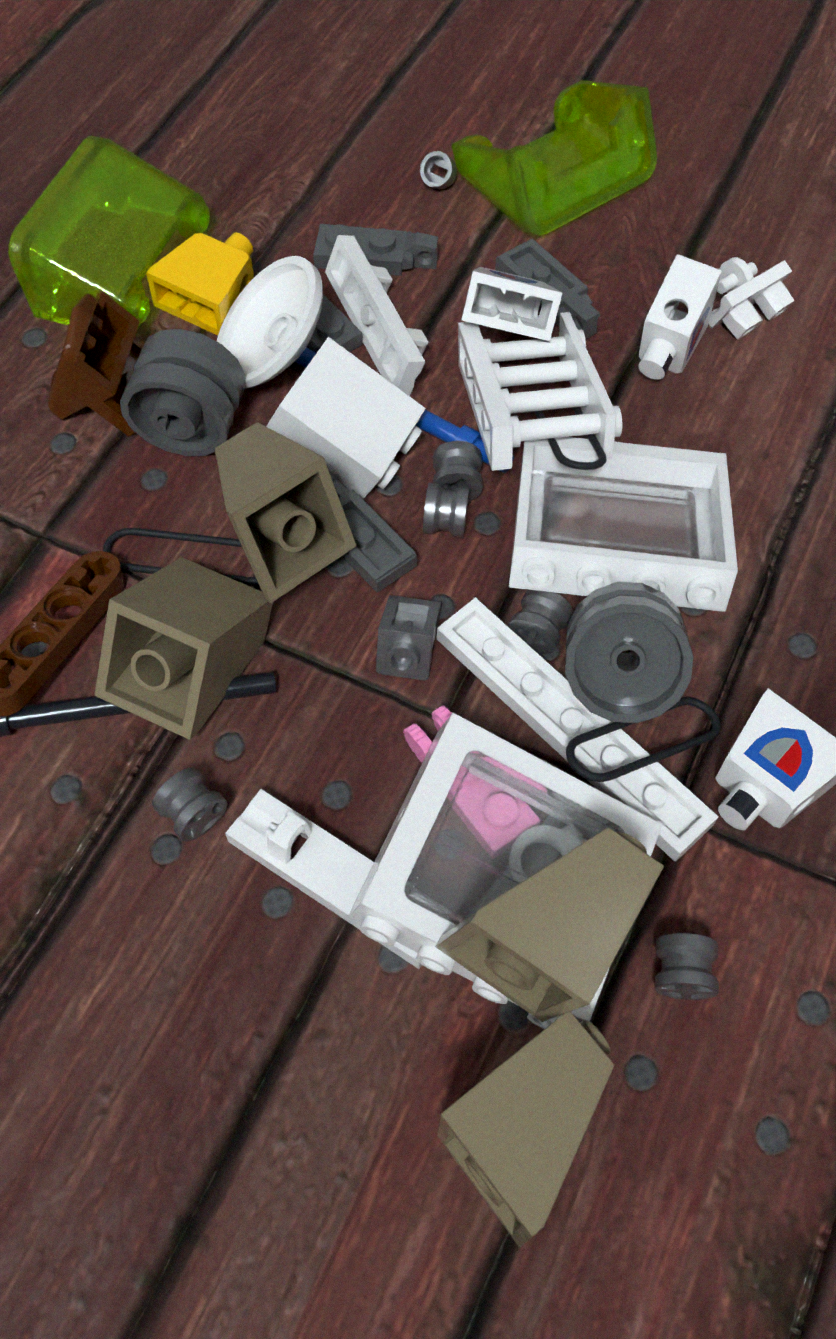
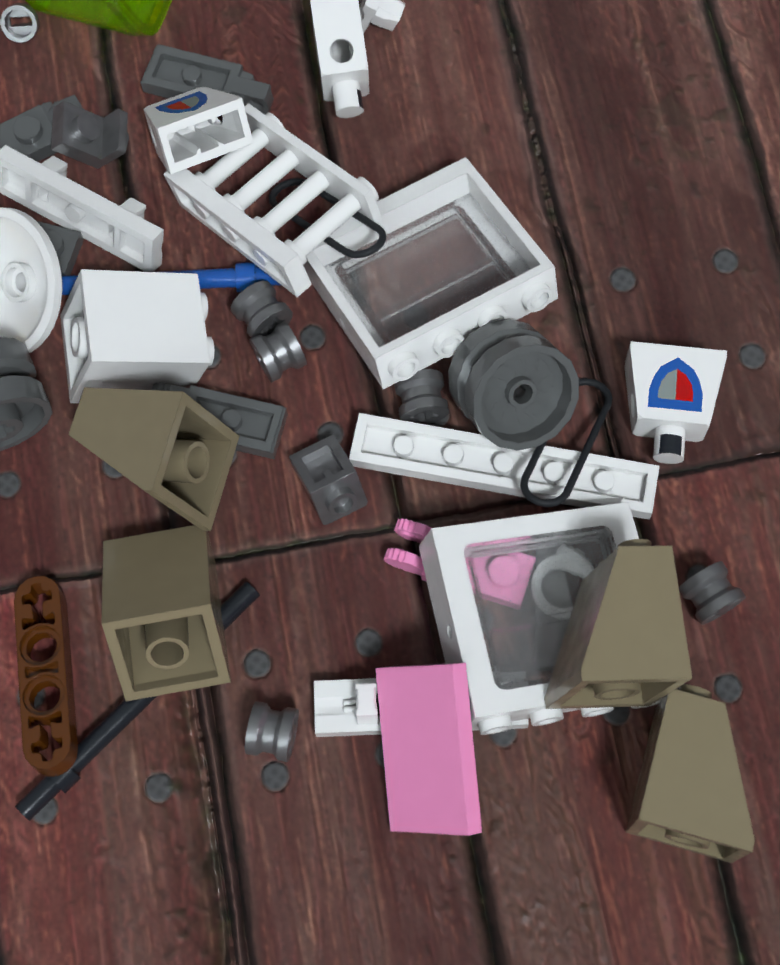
camera: 30 degrees left, 10 degrees up
black piece [103,528,259,585] -> none
none -> flat silver bracket [51,101,129,169]
none -> bright pink tile [375,662,482,836]

